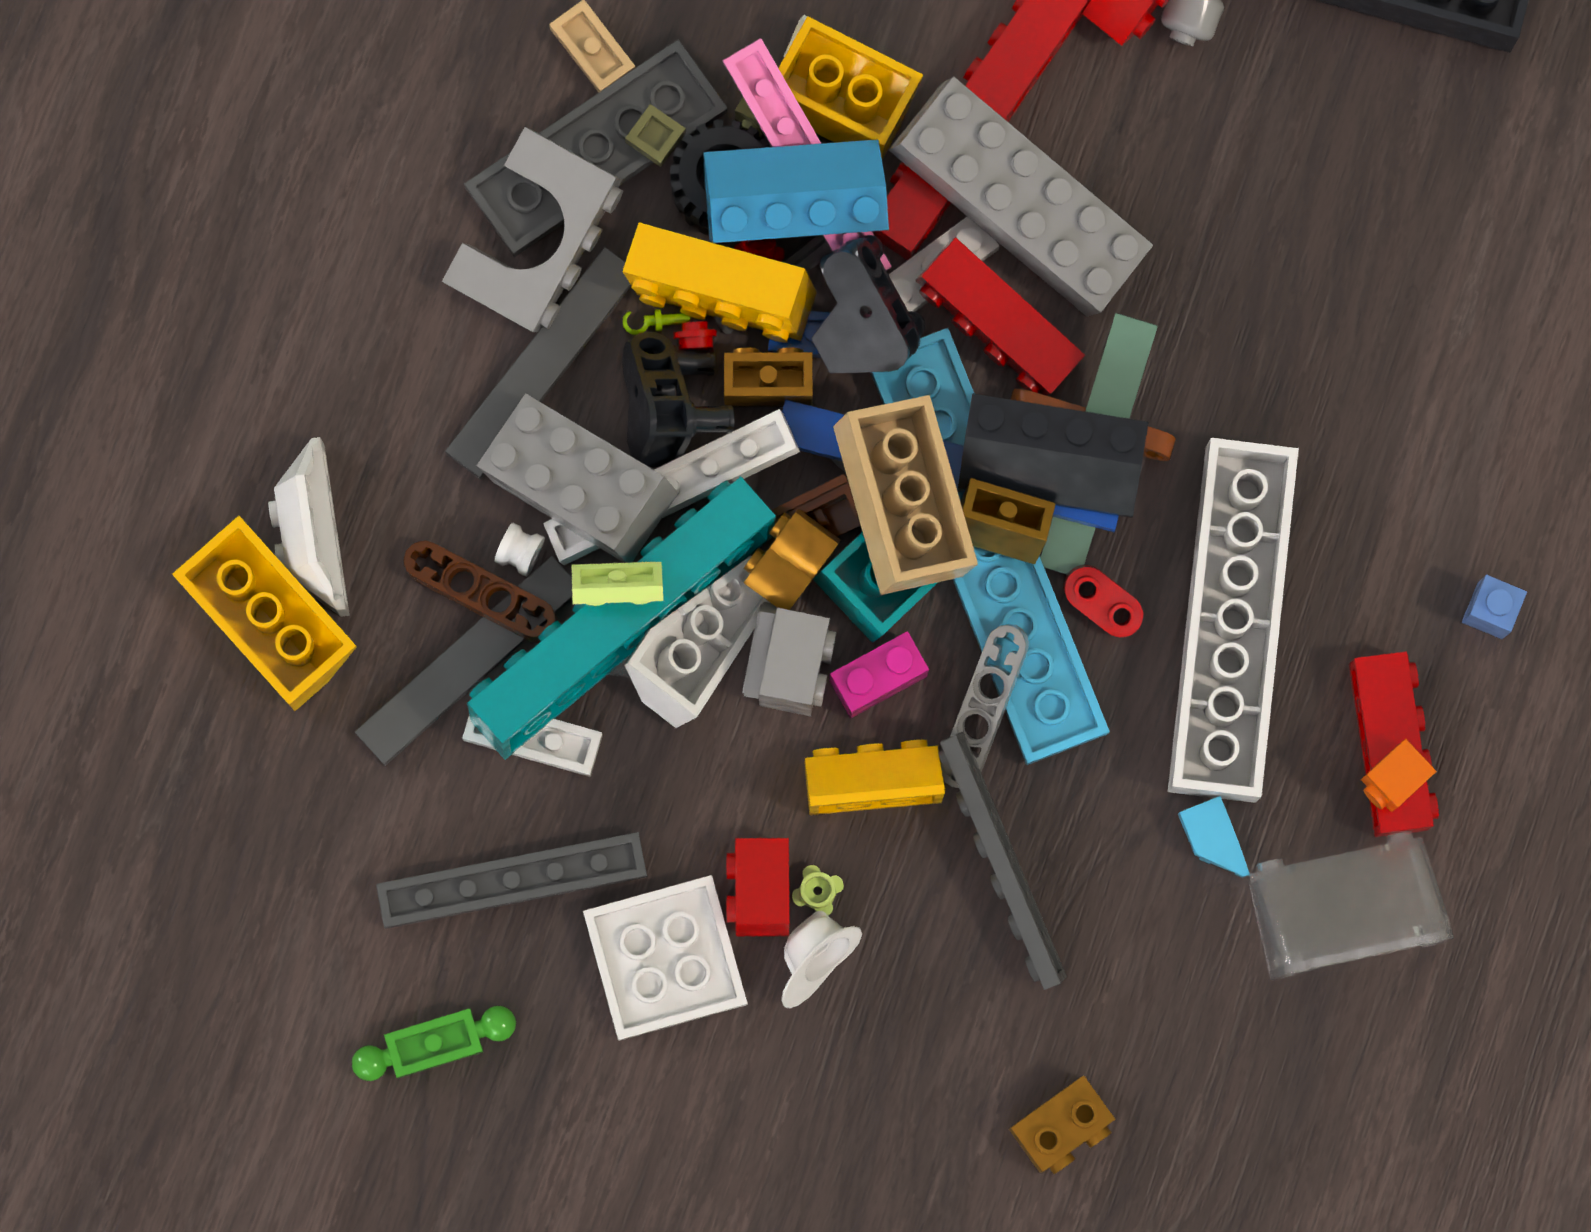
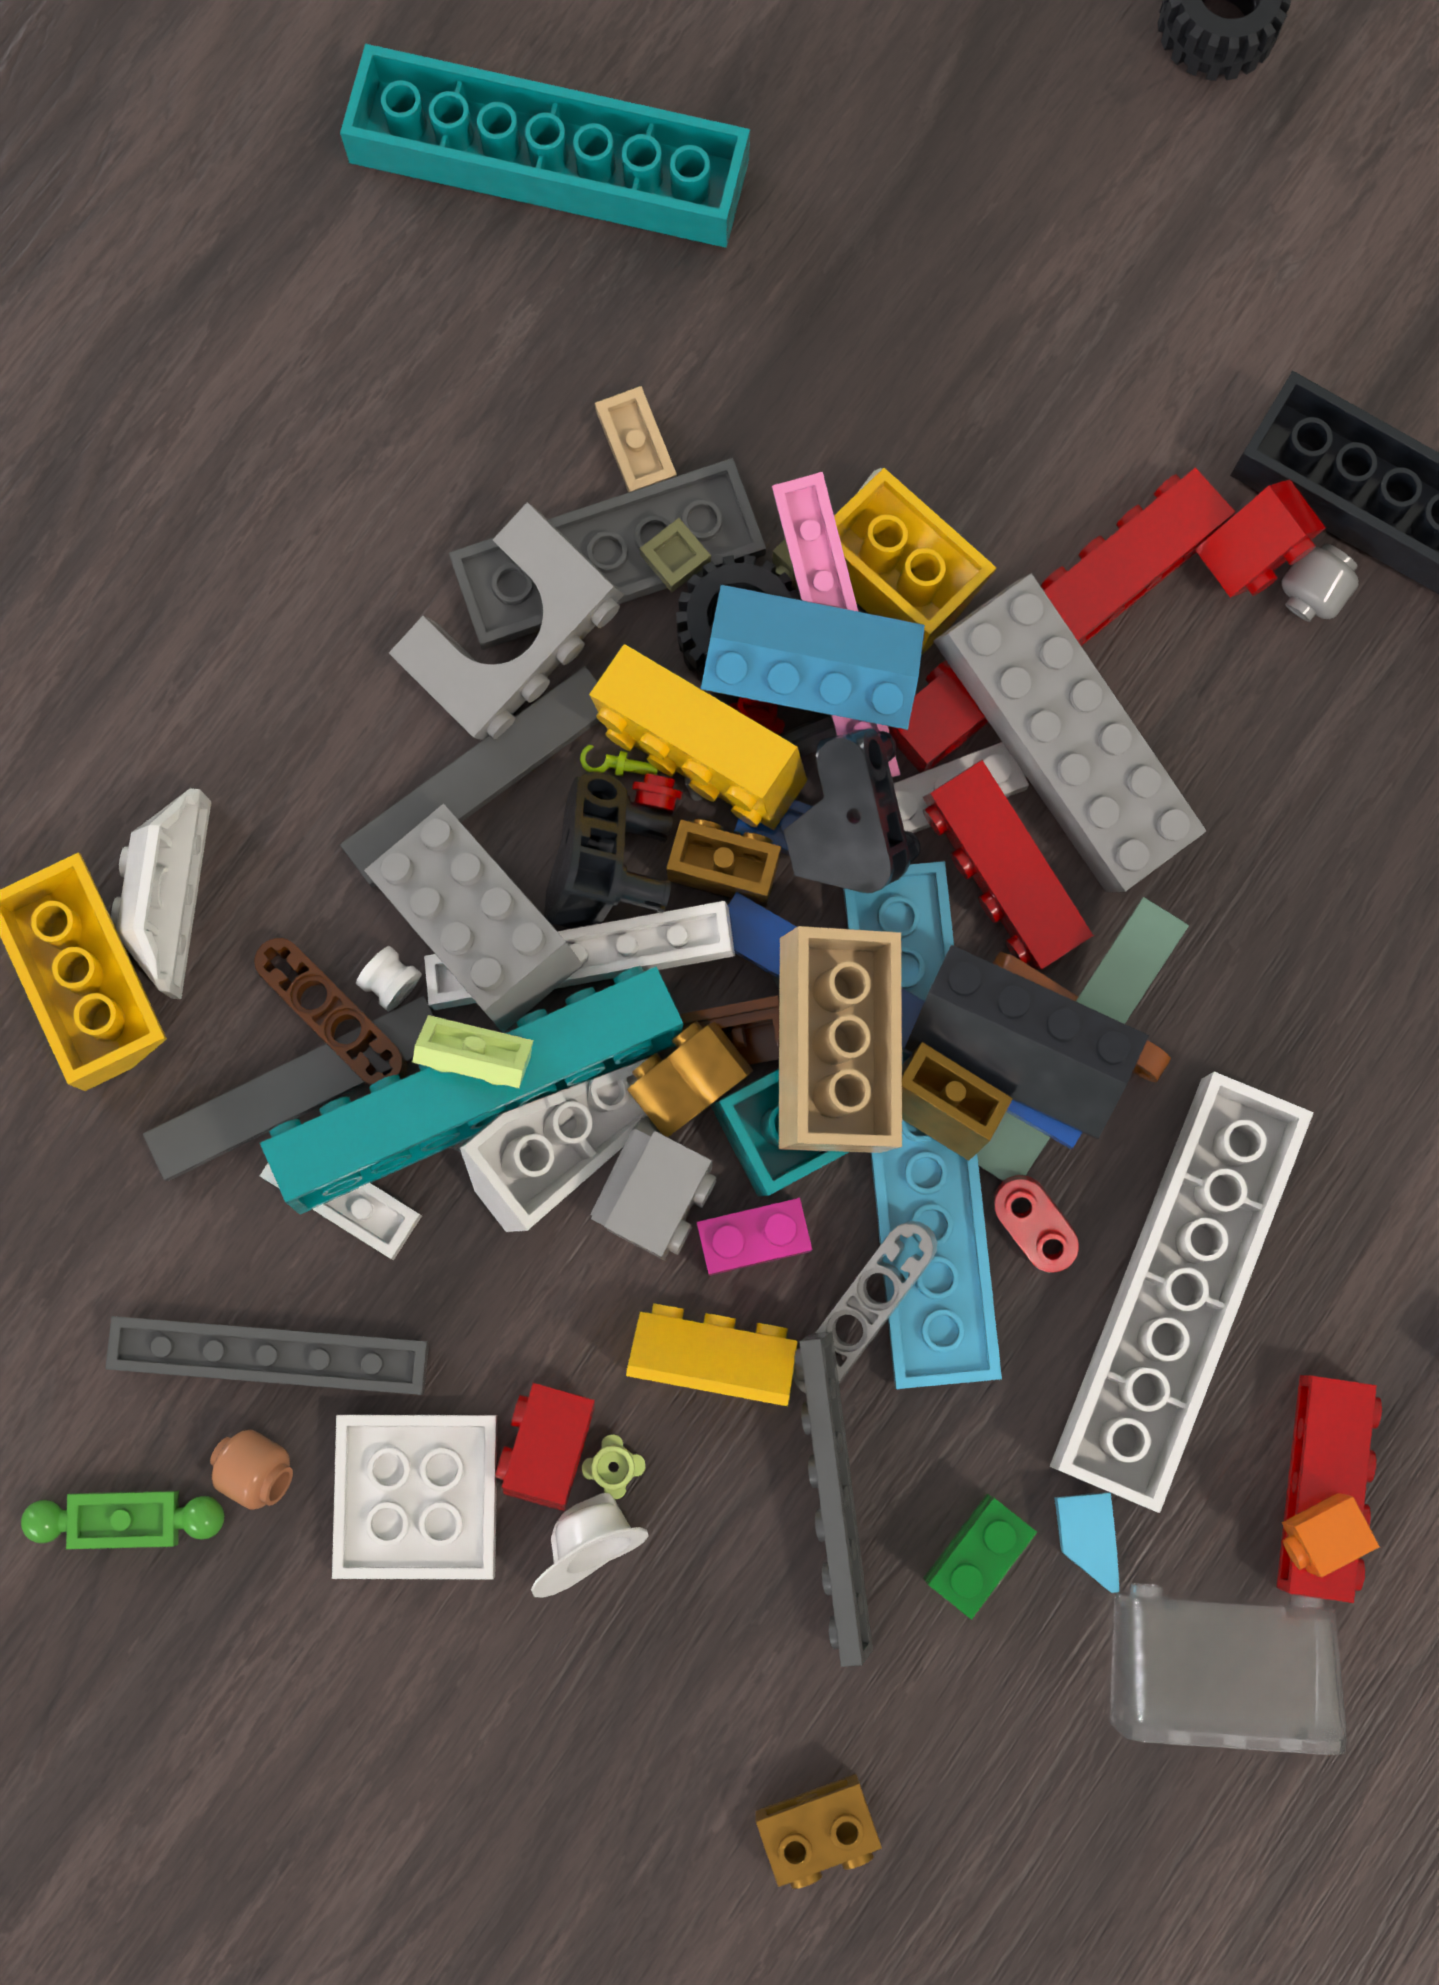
camera: 20 degrees right, 0 degrees up
none -> nougat head [210,1429,293,1510]
none -> green brick [923,1494,1037,1620]

